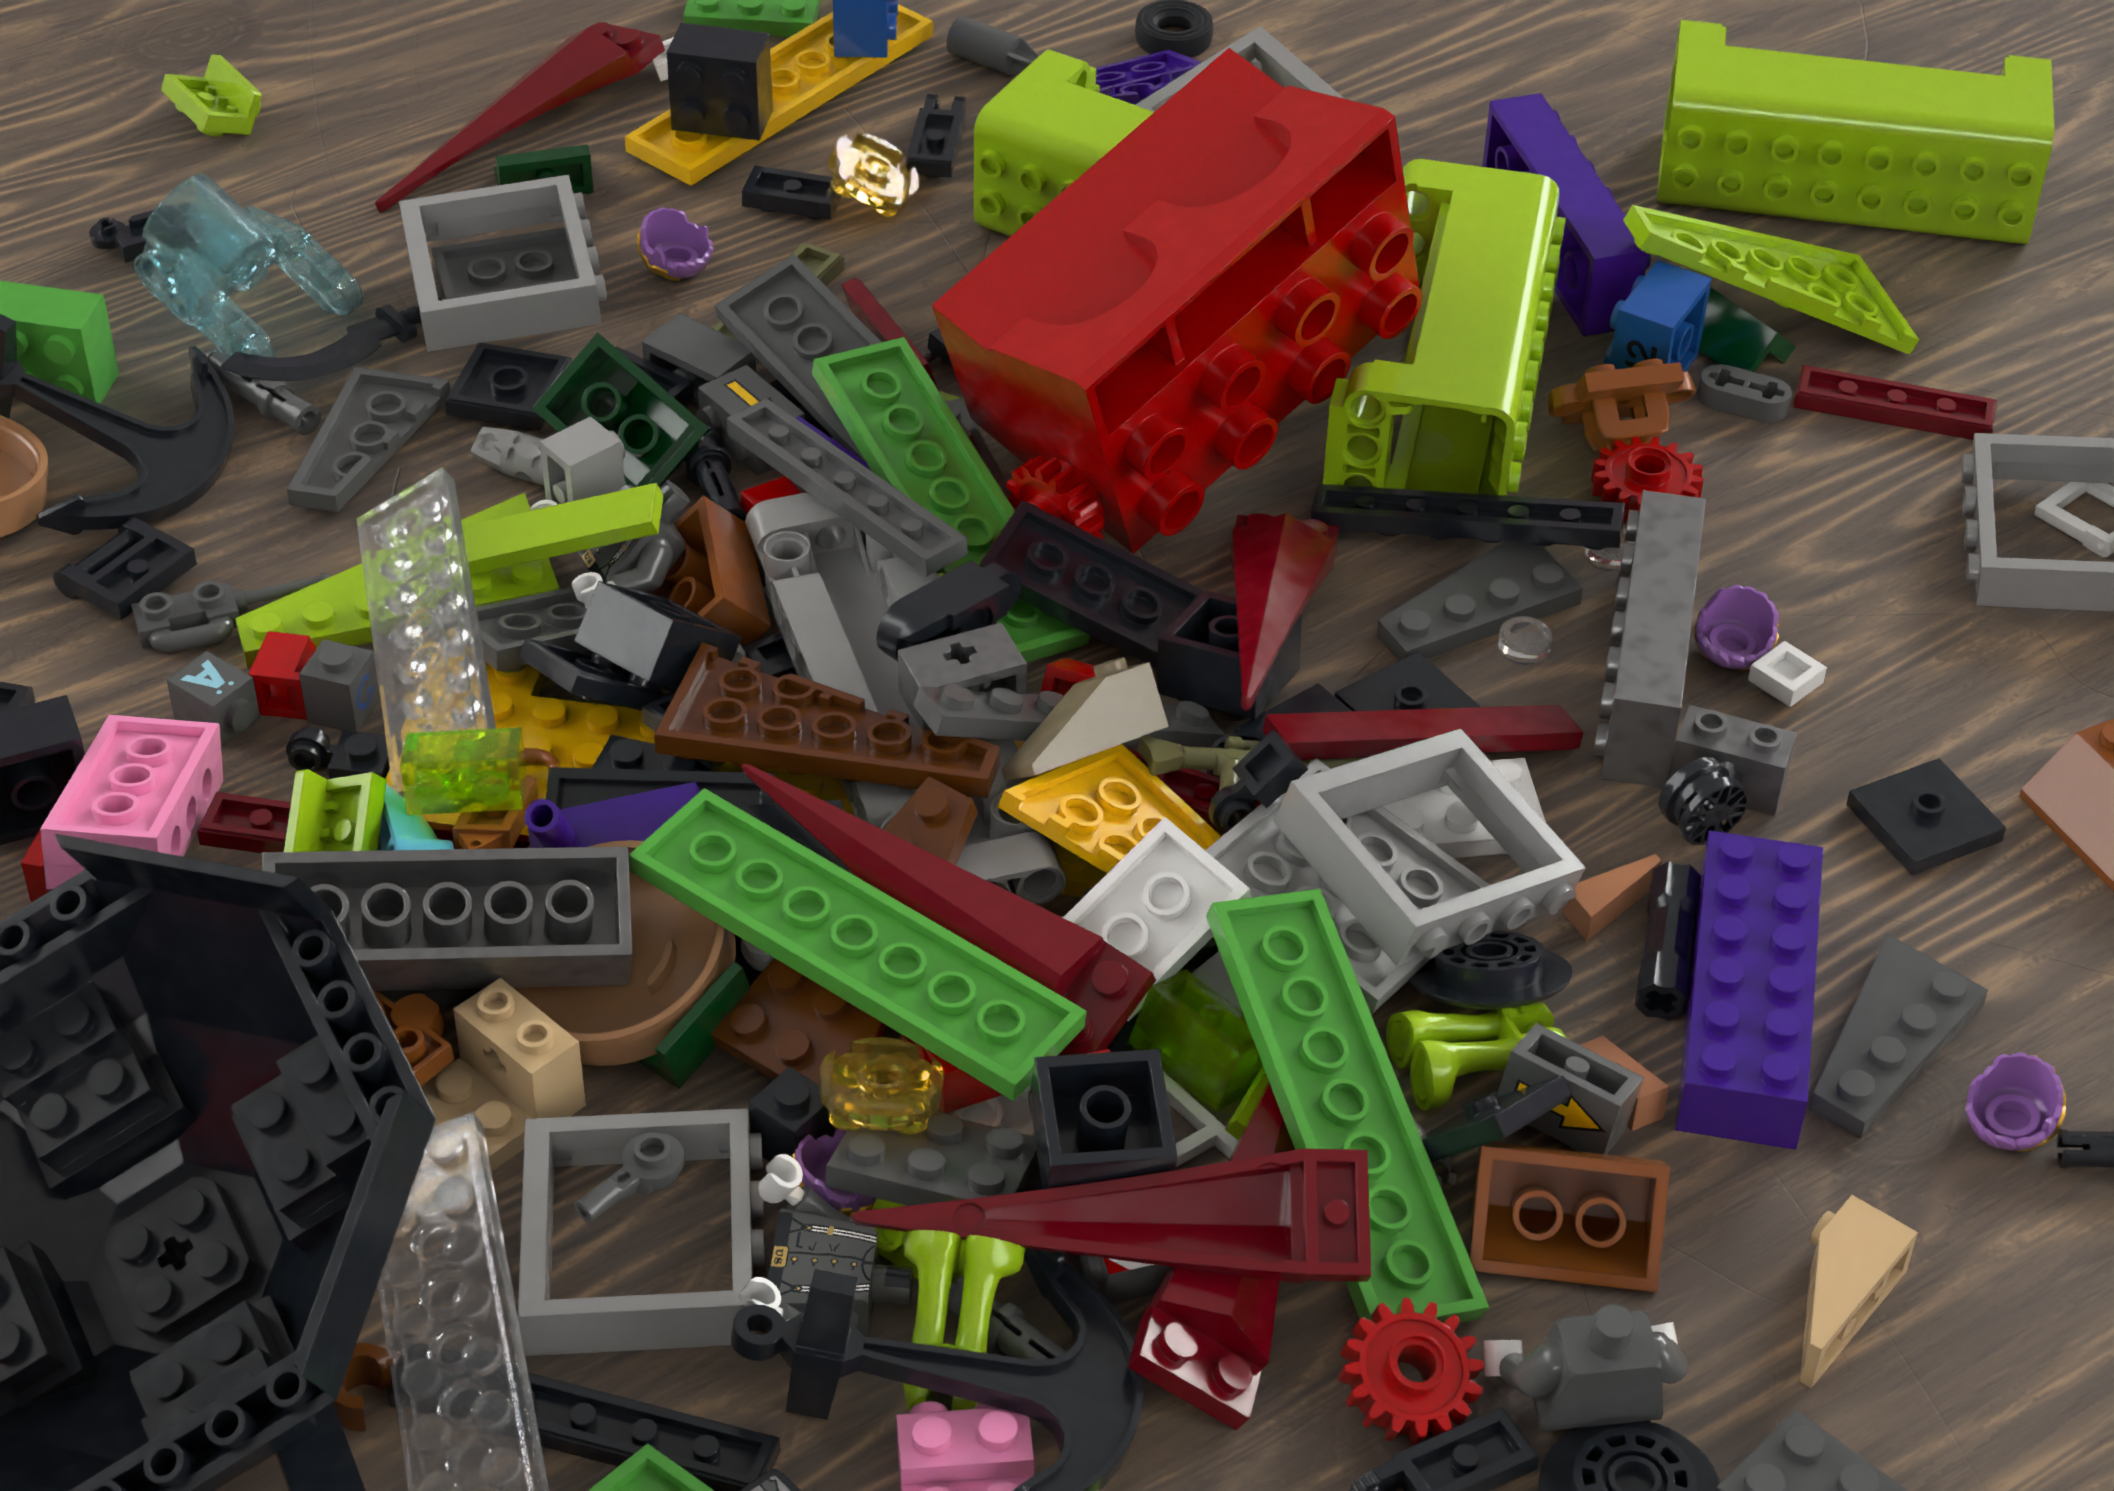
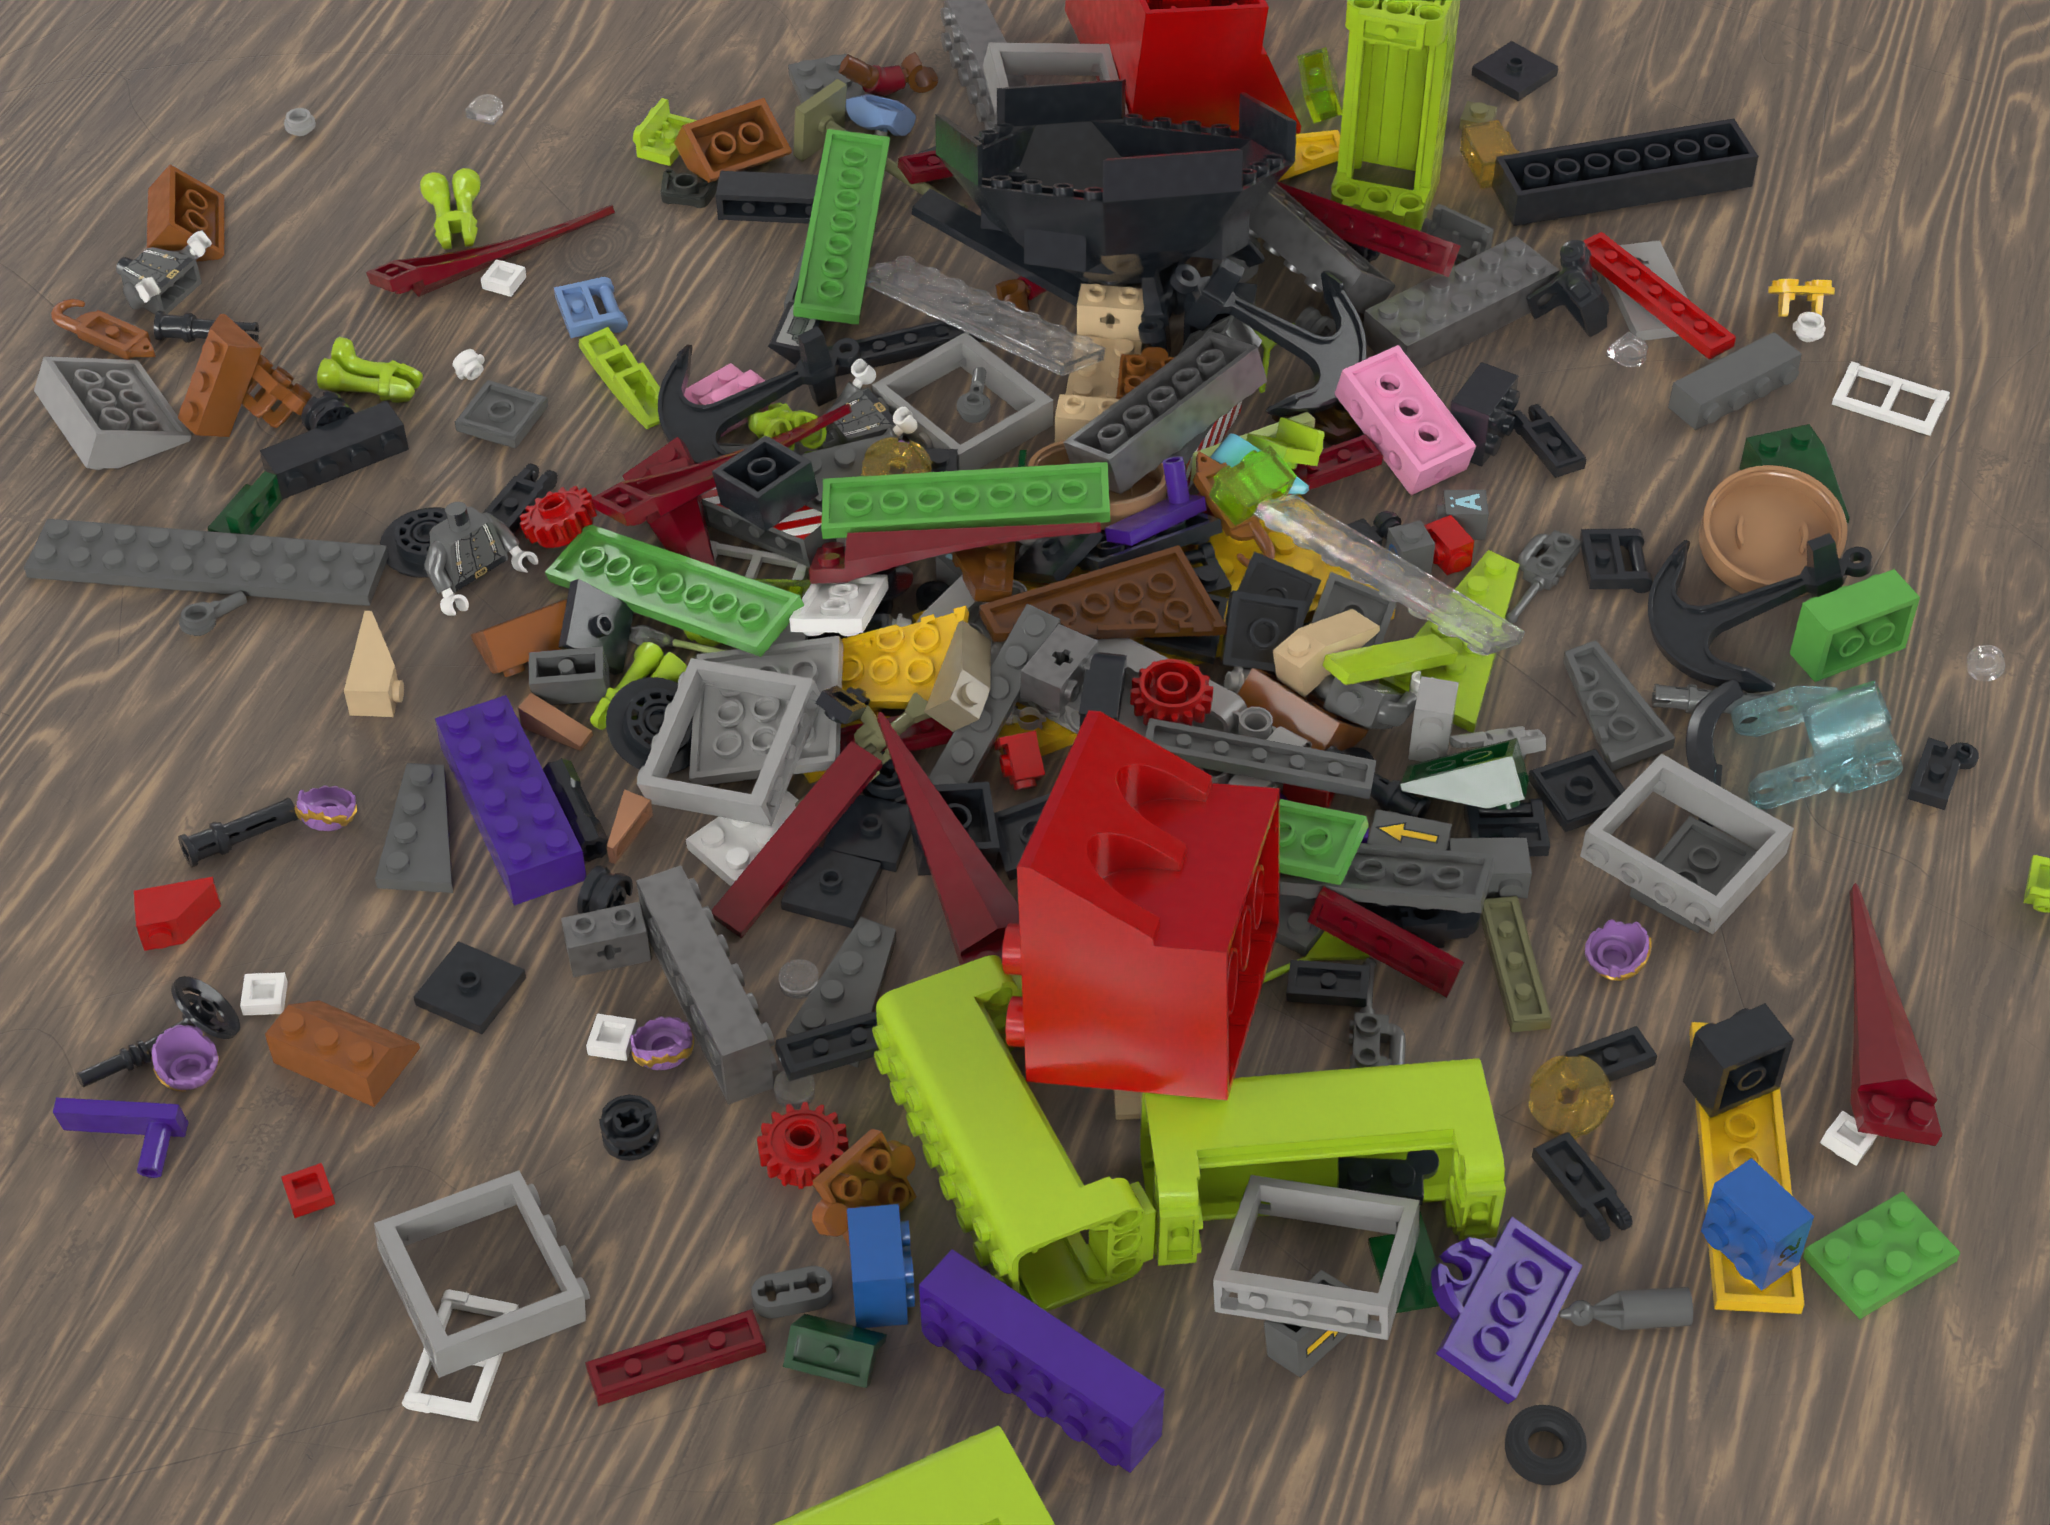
camera: 145 degrees right, 5 degrees up
dark green panel [494,144,594,194] -> none
lime wing [1623,205,1919,355] -> none
none -> black wheel [599,1094,660,1161]
none -> red gear [1130,659,1213,726]
none -> tan slope [1273,609,1380,697]

